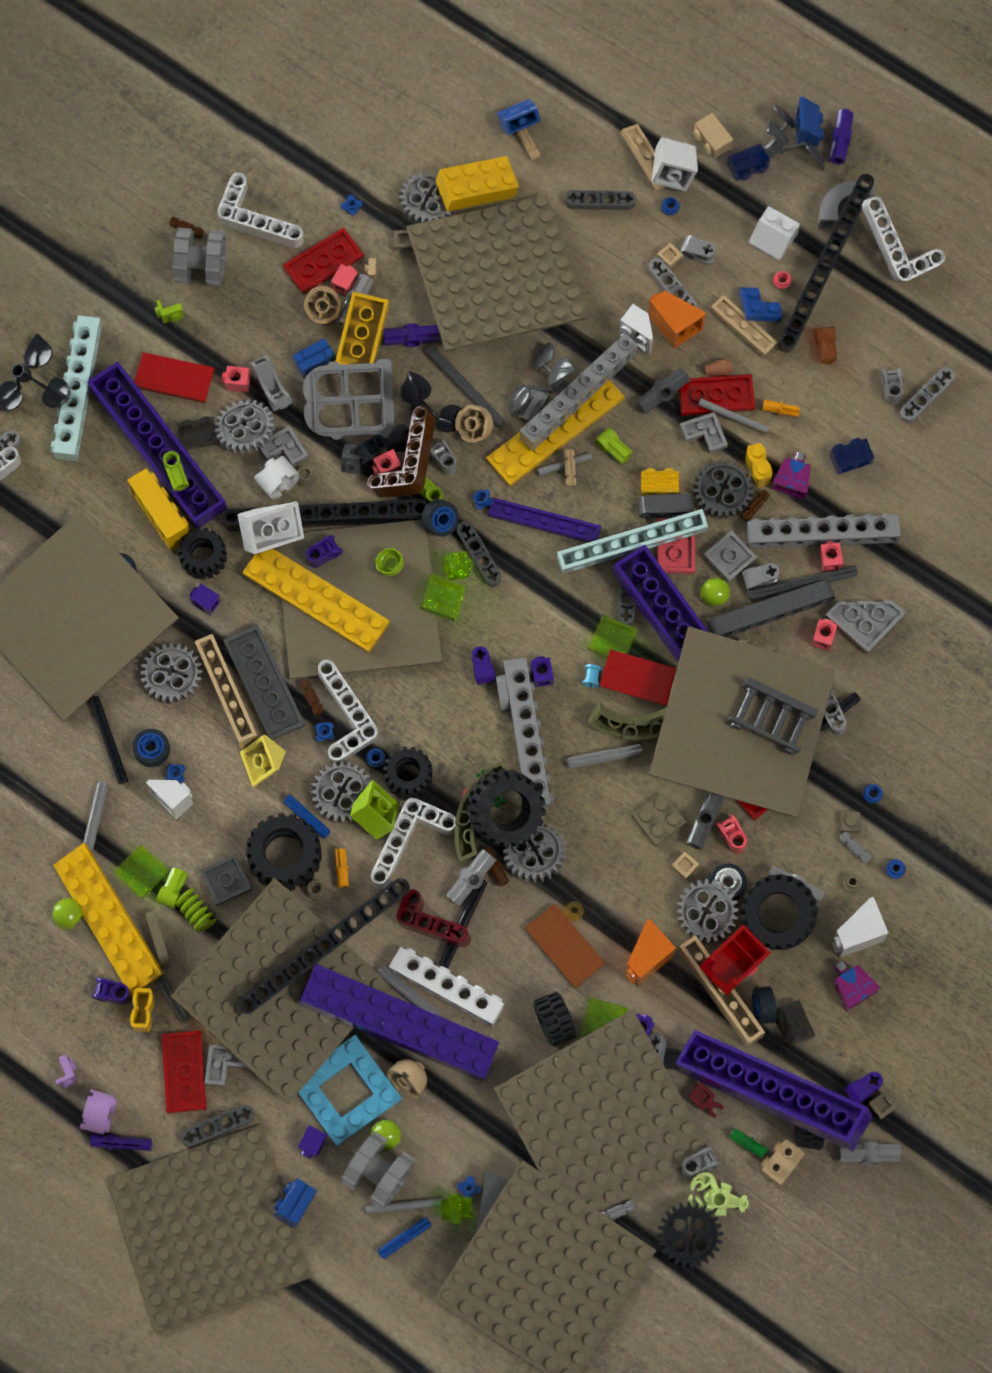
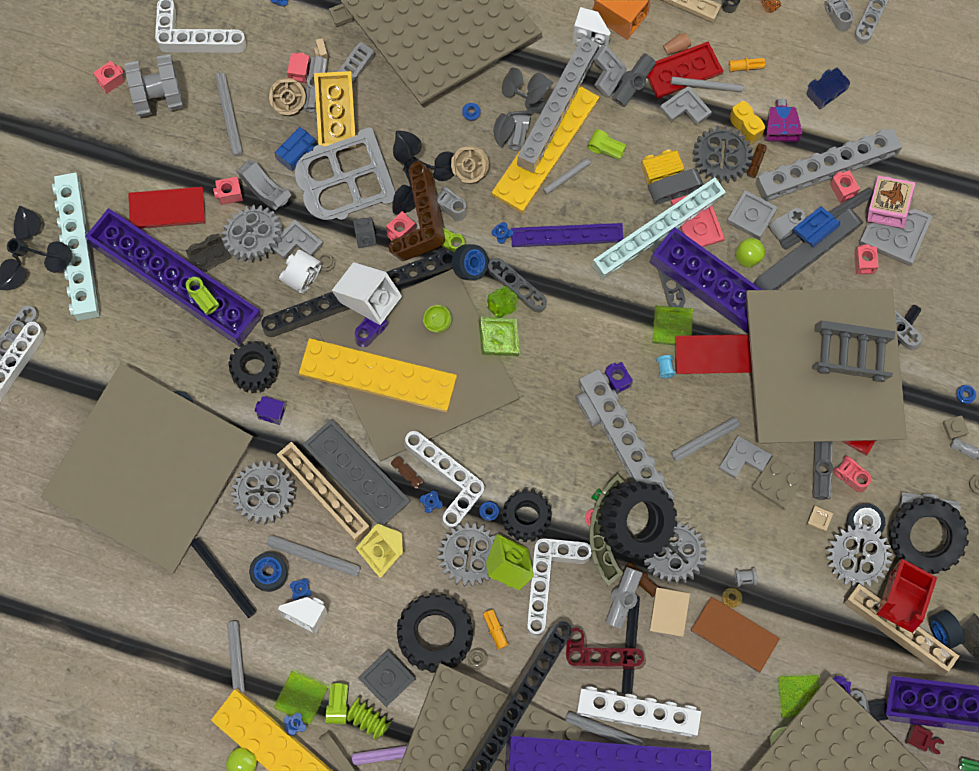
camera: 20 degrees left, 0 degrees up
yellow brick [127,468,190,552] -> none
lime bracket [155,300,184,324] -> none
reddish brown axle [169,216,204,239] -> none
white slope [237,502,304,554] -> none
red tile [283,227,364,295] -> none
blue axle [284,795,331,839] -> none
black piece [352,434,387,465] -> none
dark purple piece [384,323,440,347] -> none
dark grey axle [426,345,505,428] -> none
dark purple piece [472,646,496,685] -> none
black tyre [534,992,576,1047] -> none
tan axle [564,449,576,486] -> none
olive brick [588,703,666,740] -> none
orange slope [625,918,676,987] -> none
none -> coral brick [93,61,125,94]
none -> light grey axle [215,73,242,157]
none -> light grey axle [267,535,360,577]
none -> blue plate [283,713,306,736]
none -> white slope [332,262,402,325]
none -> light grey slope [338,42,375,83]
none -> lavender axle [352,746,407,765]
none -> blue plate [462,103,480,121]
none -> light grey plate [593,45,627,97]
none -> tan sticker [650,588,690,637]
none -> light grey plate [719,436,772,479]
none -> light grey bush [735,568,757,587]
none -> blue plate [794,206,840,247]
none -> brick [867,176,915,229]

